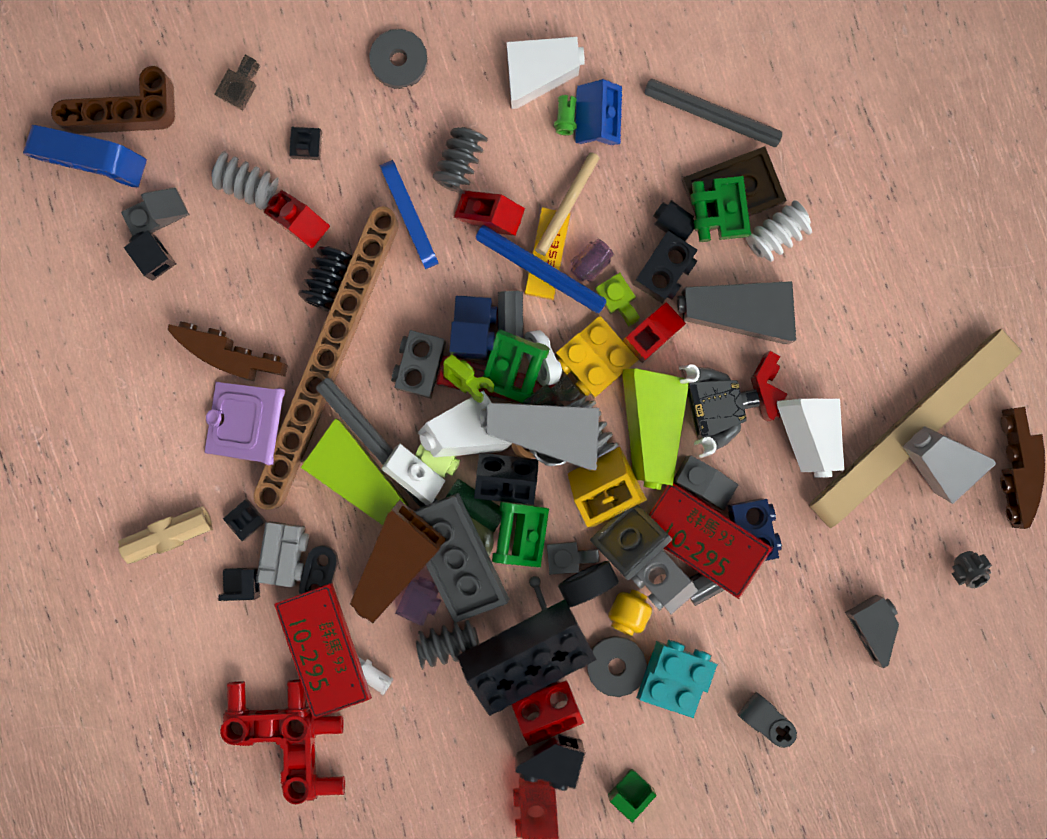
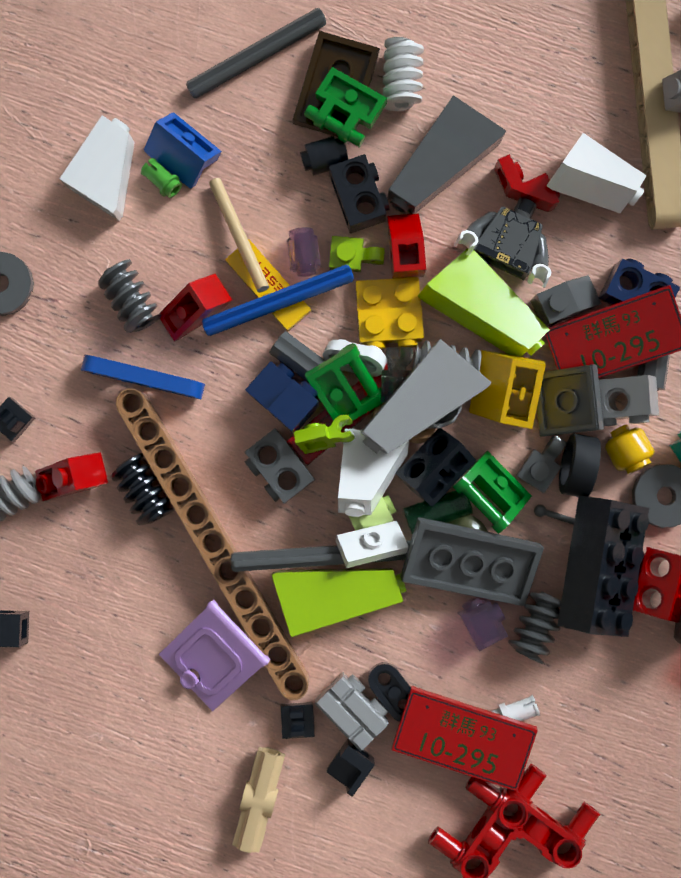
camera: 50 degrees left, 0 degrees up
reddish brown slope [167,321,288,381] -> none
reddish brown slope [350,500,446,624] -> none

